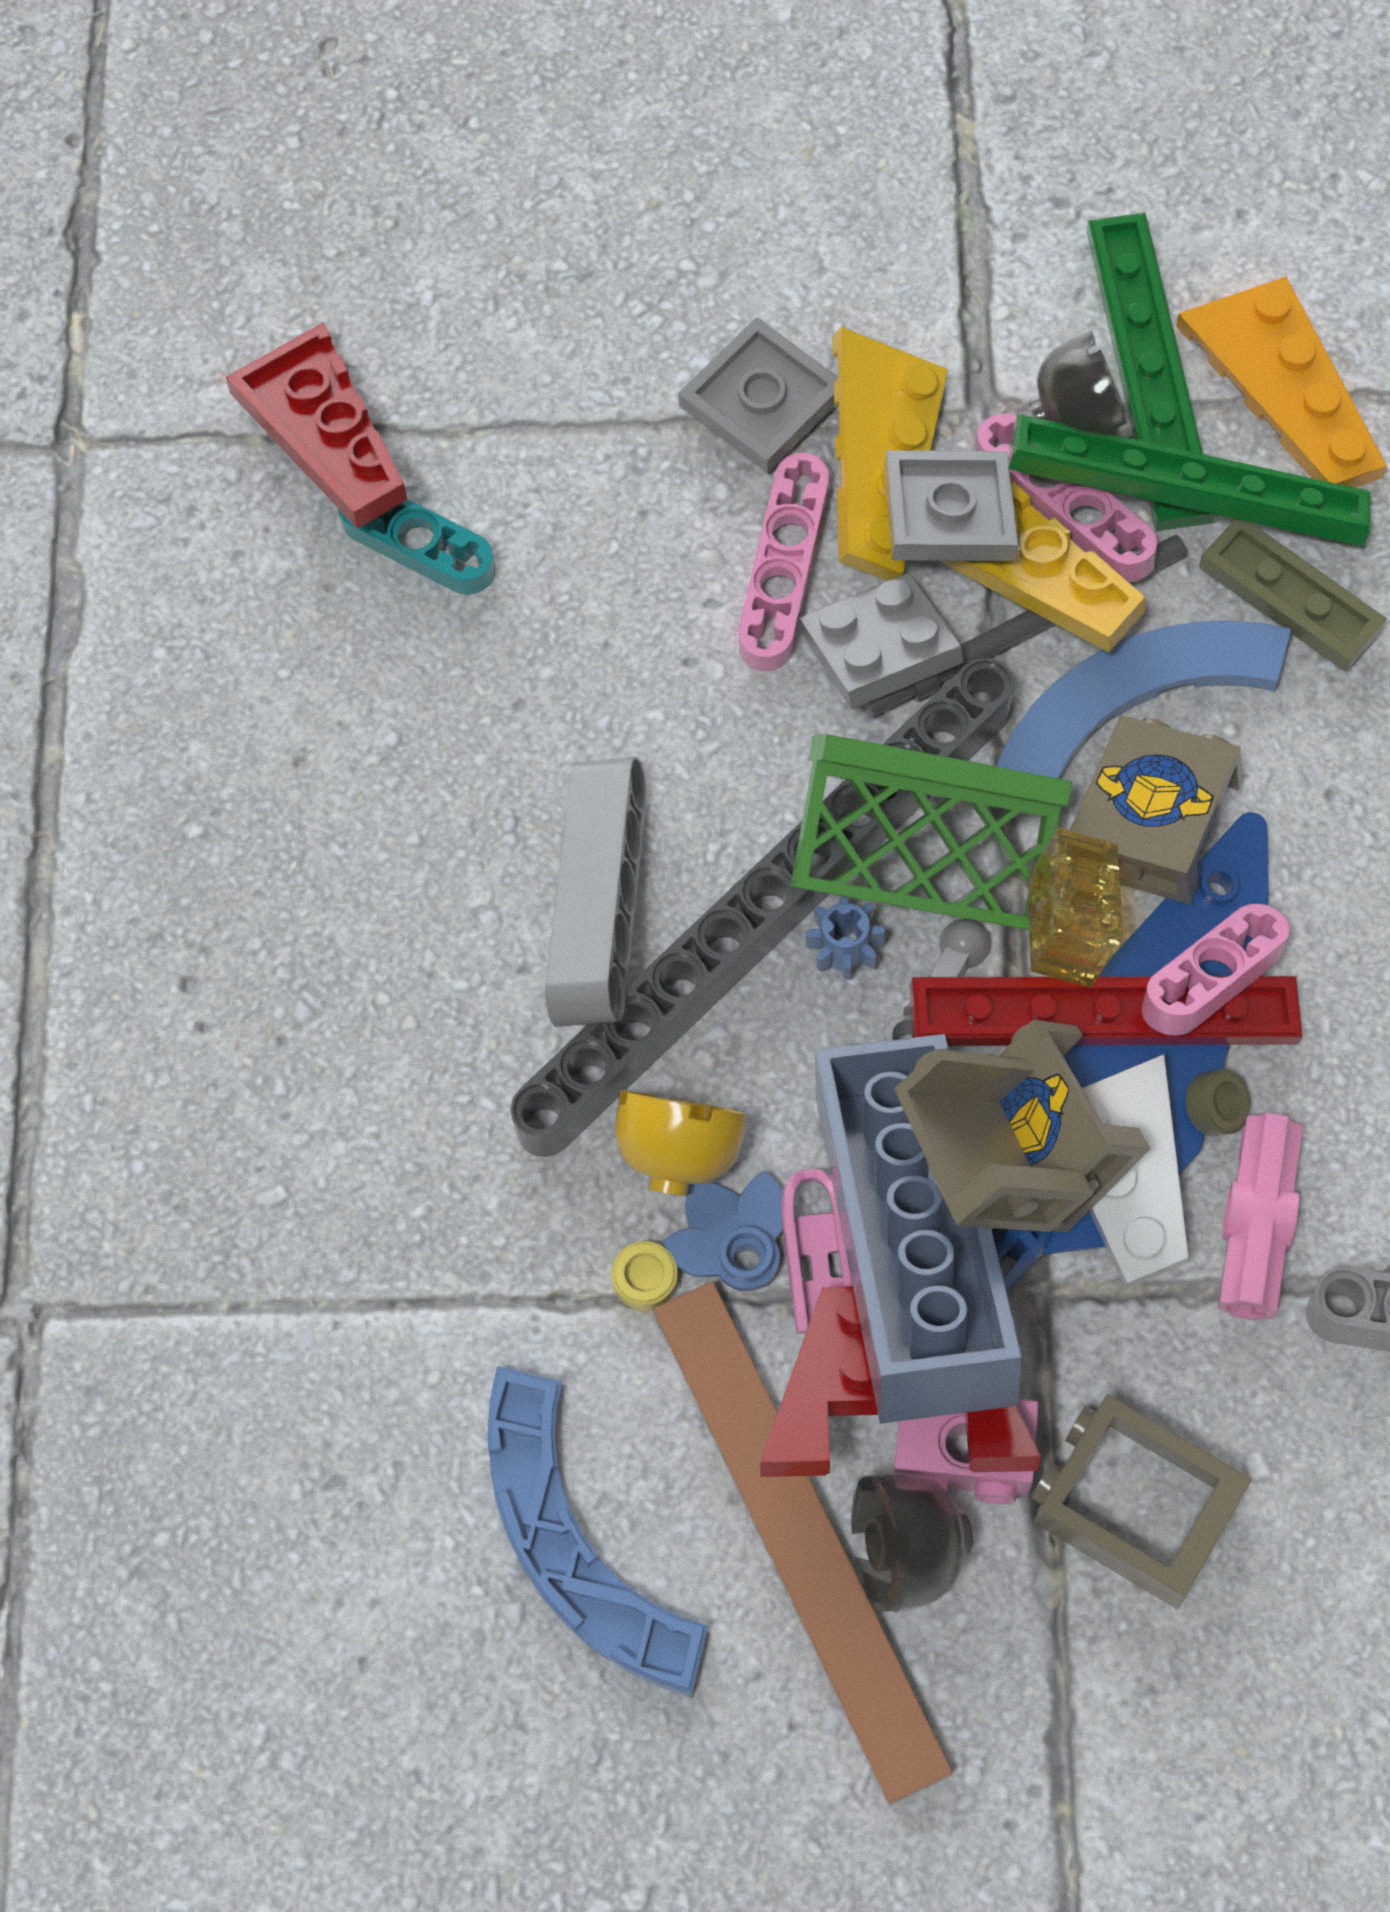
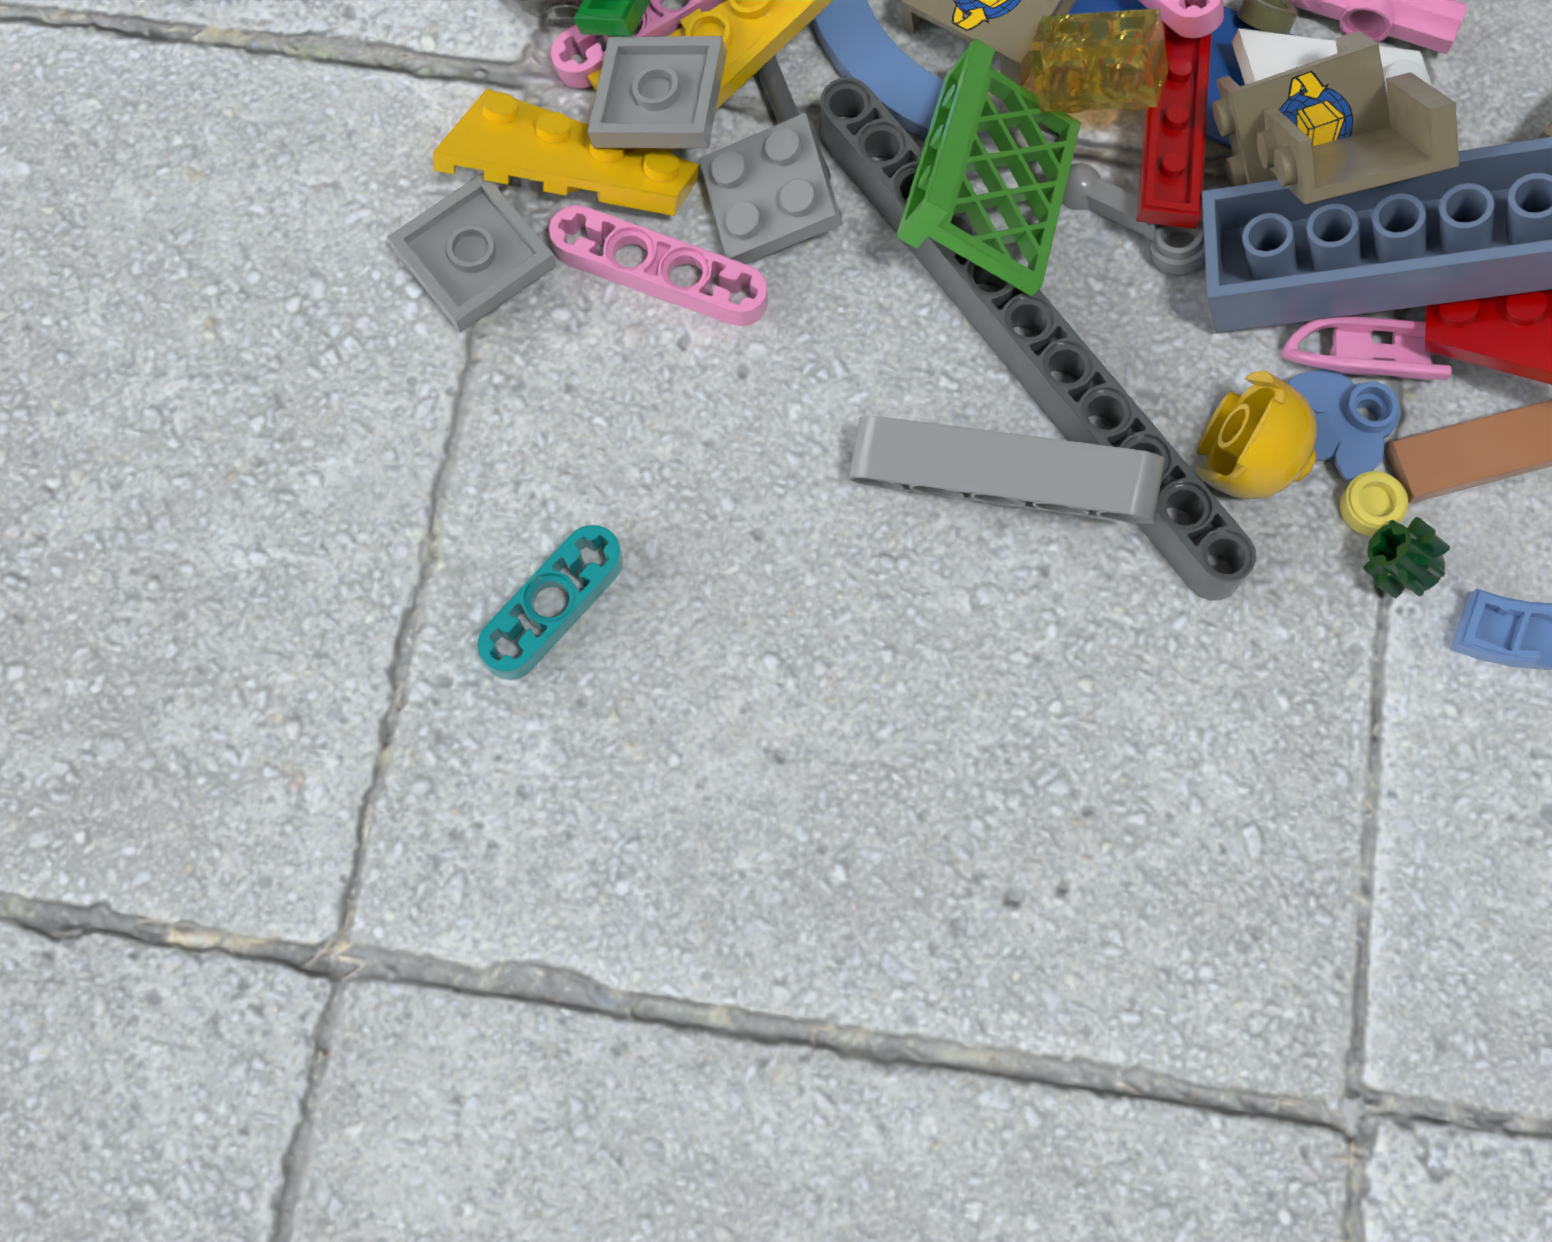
camera: 85 degrees left, 5 degrees up
wing [226,322,407,529] -> none
medium blue gear [805,896,885,980] -> none
none -> dark green gear [1363,517,1450,598]

